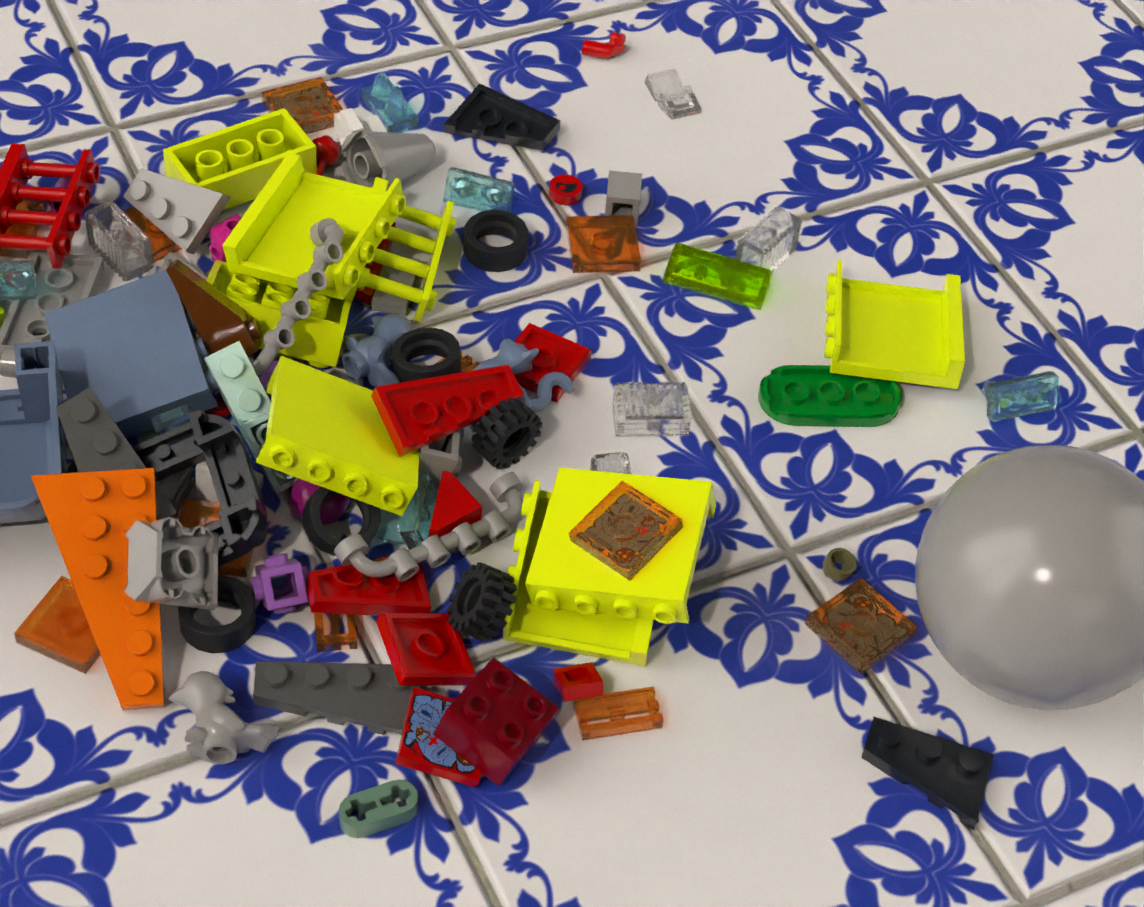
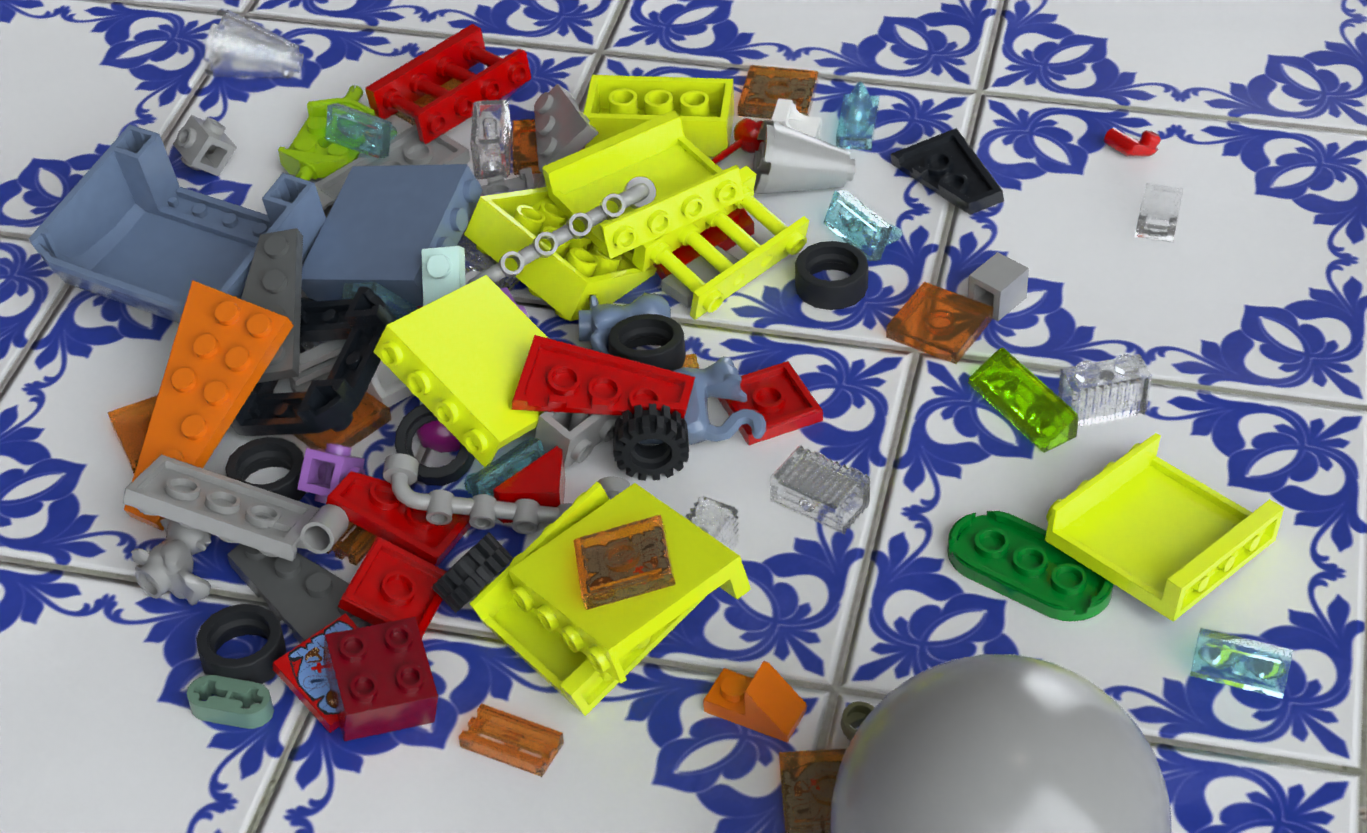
camera: 45 degrees right, 5 degrees down
light grey slope [123,517,218,610] -> none
reddish brown slope [166,259,263,356] -> none
red tile [549,174,583,205] -> none
red tile [553,662,604,702] -> none
none -> light grey hinge [123,455,349,561]
none -> black tyre [196,604,287,684]
none -> orange slope [703,661,807,743]

